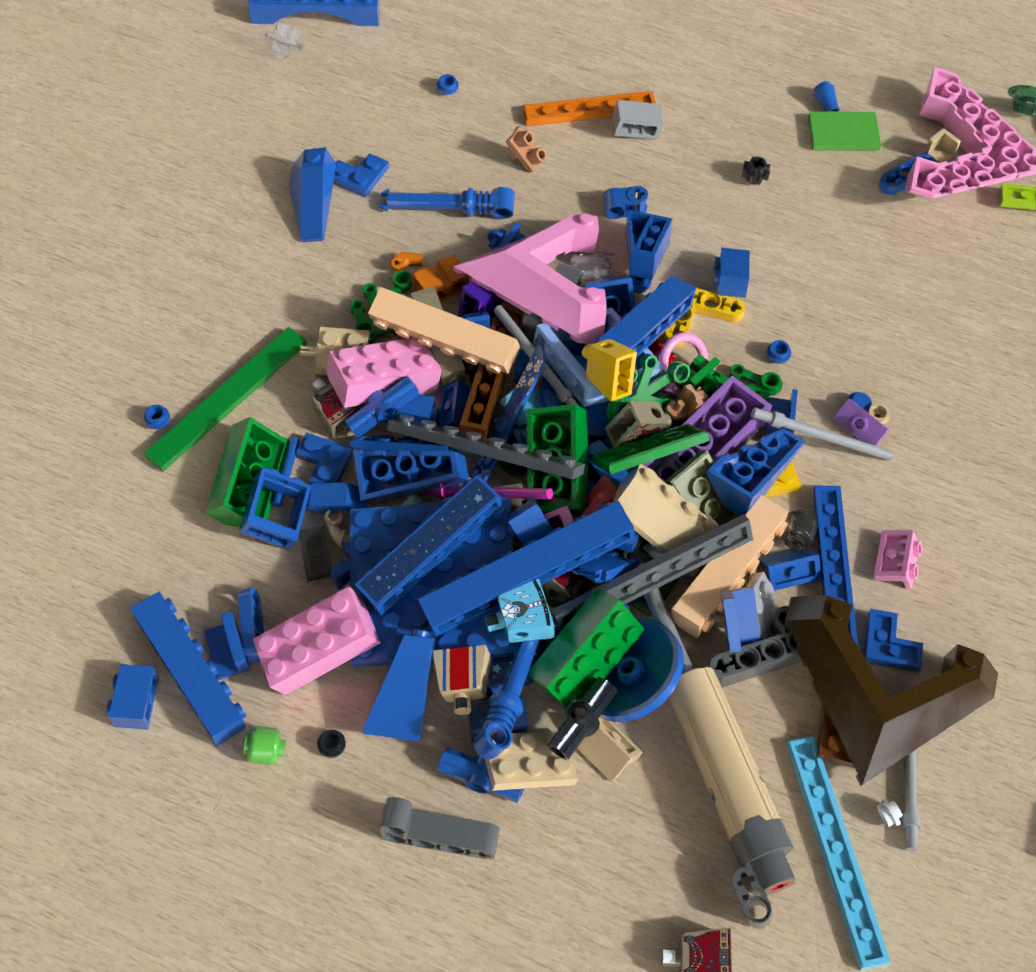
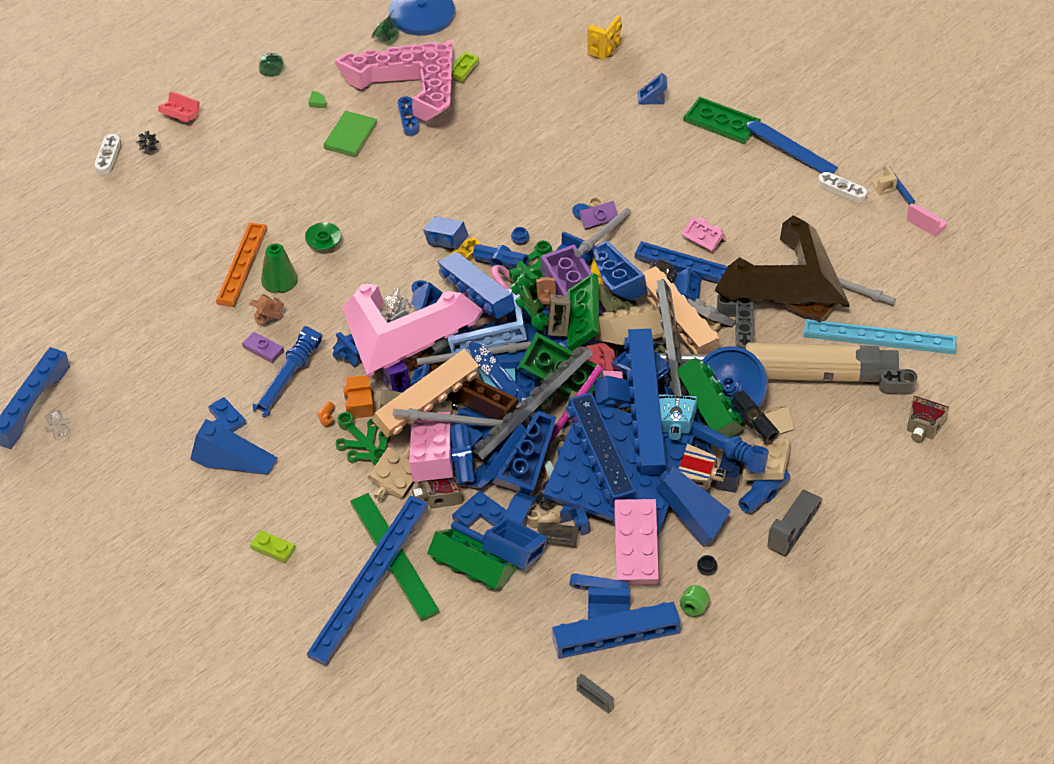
camera: 65 degrees left, 10 degrees down
blue brick [106,664,159,730] -> none
blue plate [144,404,170,429] -> none
blue plate [437,74,459,95] -> none
yellow torso [582,339,637,401] -> none
blue piece [603,186,648,219] -> none
light grey brick [612,100,663,140] -> none
blue wedge [625,209,673,280] -> none
panel [720,587,761,653] -> none
black gear [742,156,771,185] -> none
blue cone [814,81,840,112] -> none
blue plate [864,608,923,672] -> none
white plate [876,798,903,827] -> none
tan panel [924,128,960,163] -> none
none -> medium lavender plate [242,332,284,363]
none -> lime plate [250,530,296,564]
none -> clear green hair [259,53,284,77]
none -> green cone [261,243,297,293]
none -> green dish [305,222,341,250]
none -> blue plate [307,496,428,665]
none -> bright green tile [309,91,326,108]
none -> light grey bar [393,408,503,427]
none -> blue piece [473,244,529,268]
none -> dark grey tile [577,673,614,714]

